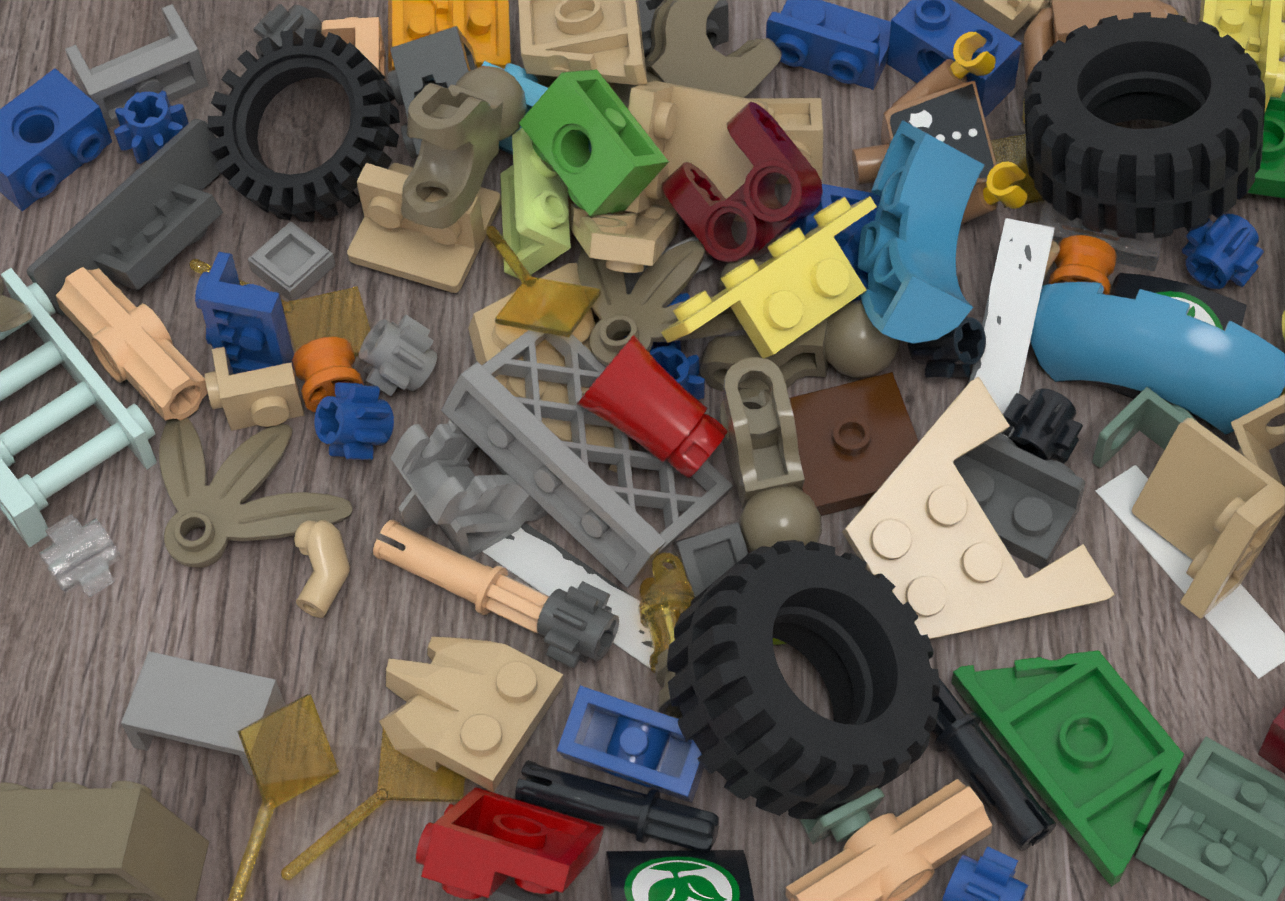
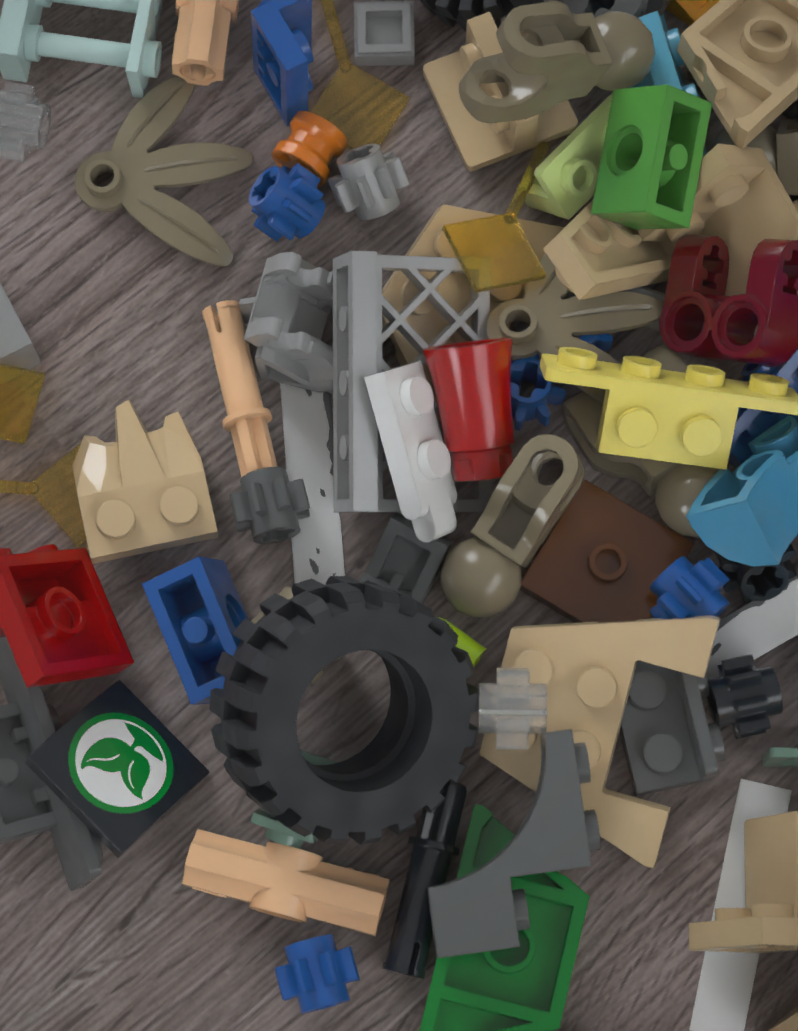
camera: 45 degrees right, 15 degrees up
tan bracket [205,347,305,431] -> none
tan arm [294,520,350,618] -> none
black axle [515,760,719,853] -> none
clear yellow piece [638,553,695,674] -> none
none -> white hinge [364,361,457,542]
none -> dark grey arch [427,729,601,958]
none -> clear gear [478,668,547,750]
none -> blue gear [649,556,730,619]

